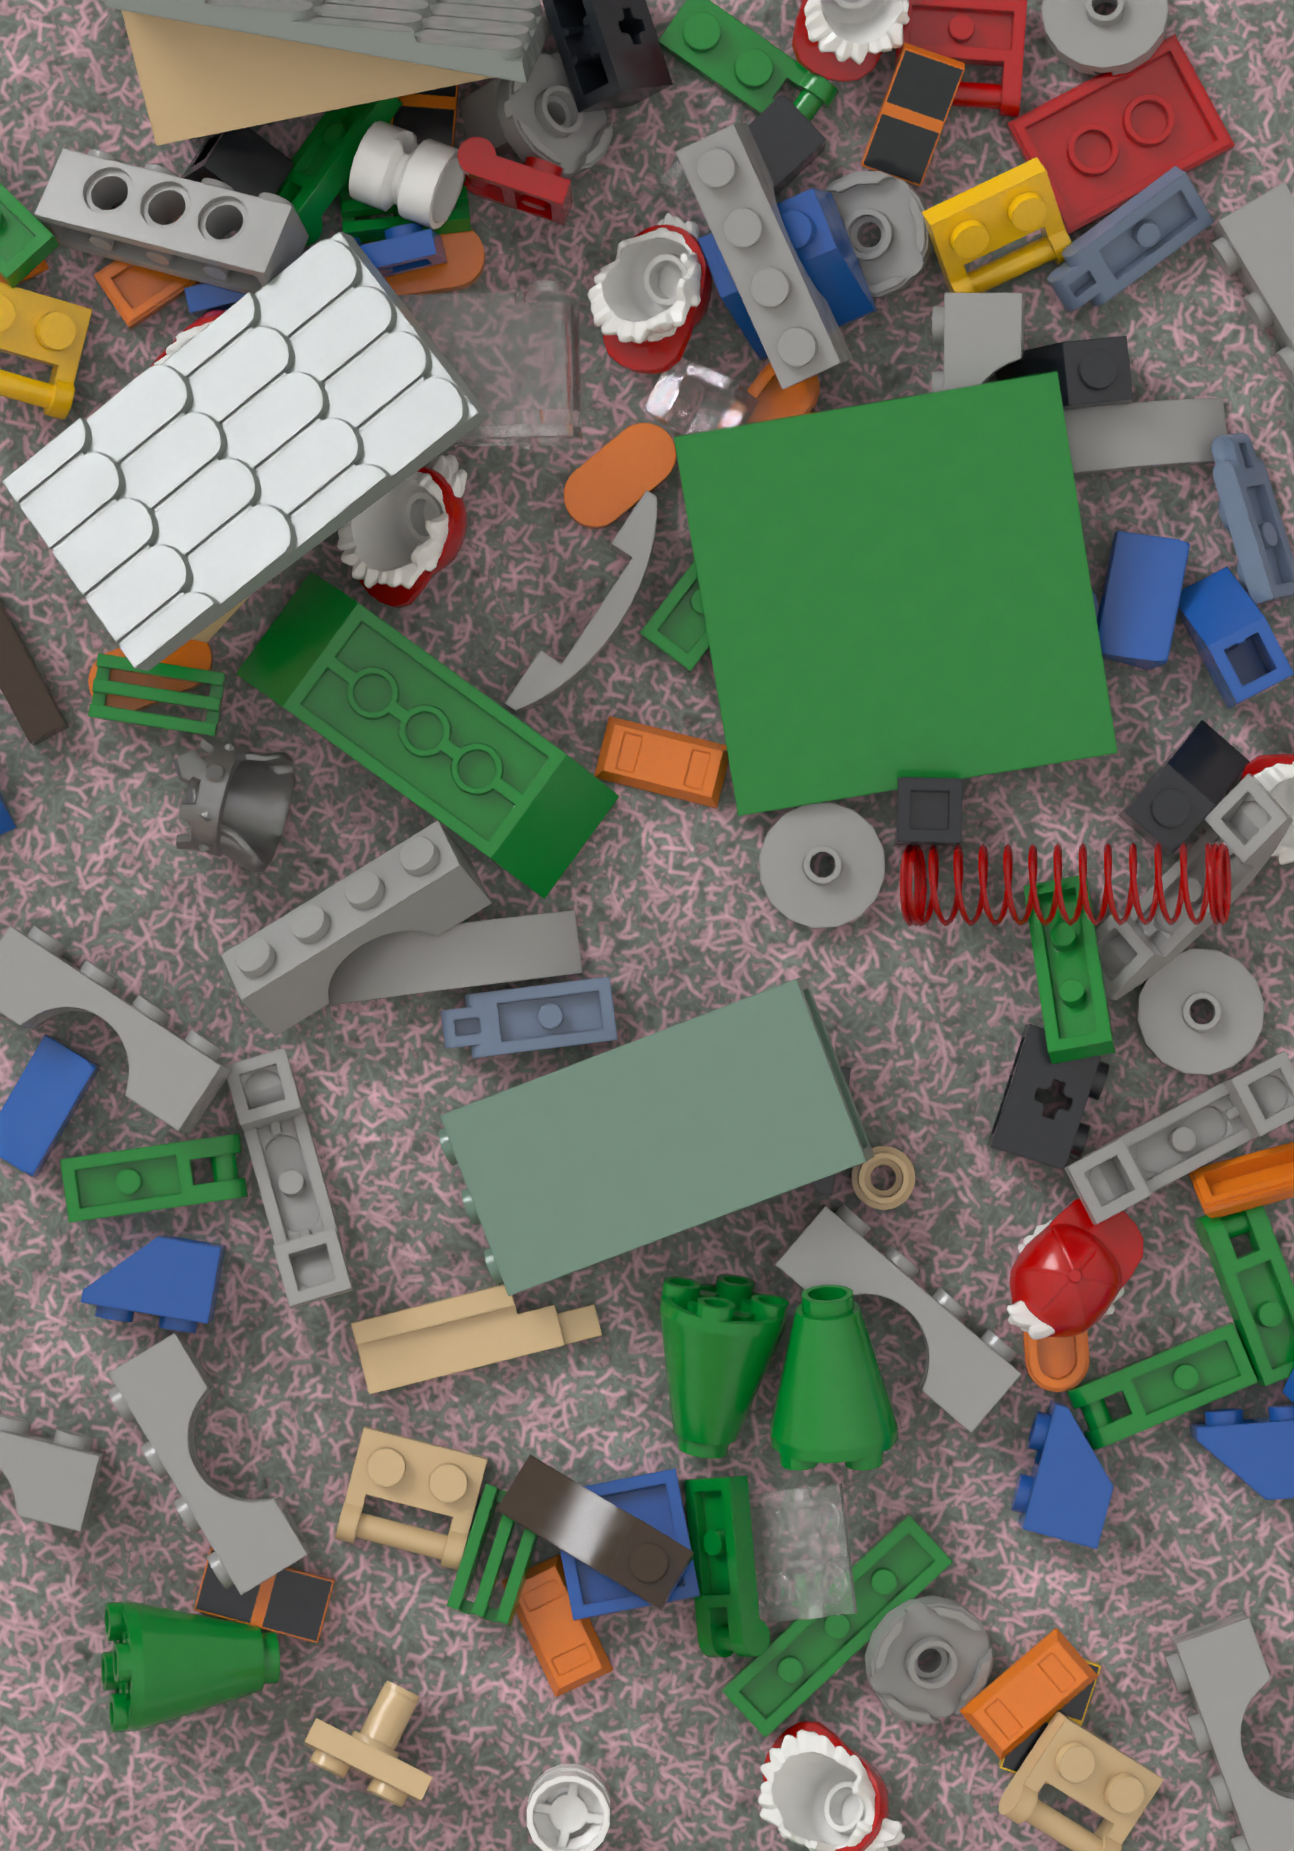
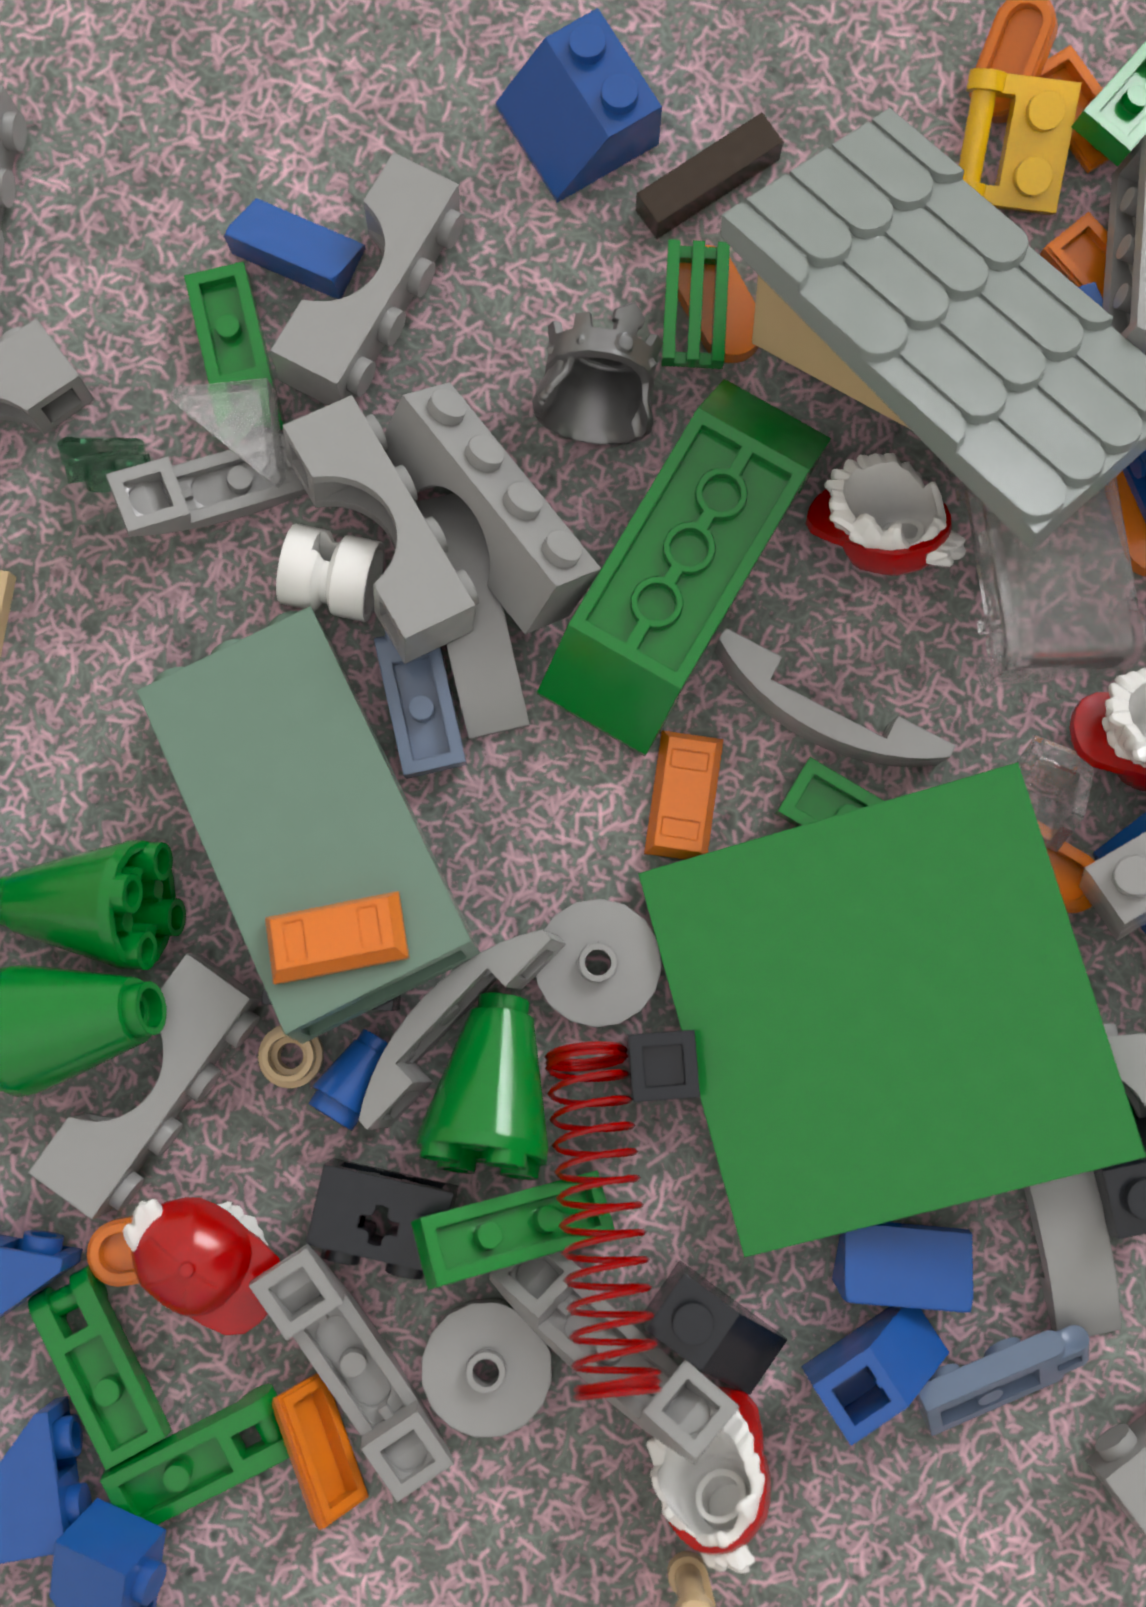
camera: 90 degrees right, 5 degrees down
blue slope [81,1235,226,1333] -> none
tan piece [351,1284,602,1394] -> none
orange tile [564,423,676,529] -> none
none -> clear green animal [57,437,151,493]
none -> clear slope [167,378,286,489]
none -> orange tile [265,891,409,985]
none -> white wheel [276,523,385,622]
none -> light grey arch [282,395,479,664]
none -> blue cone [308,1029,388,1131]
none -> light grey slope [359,930,566,1130]
none -> green cone [416,992,549,1181]

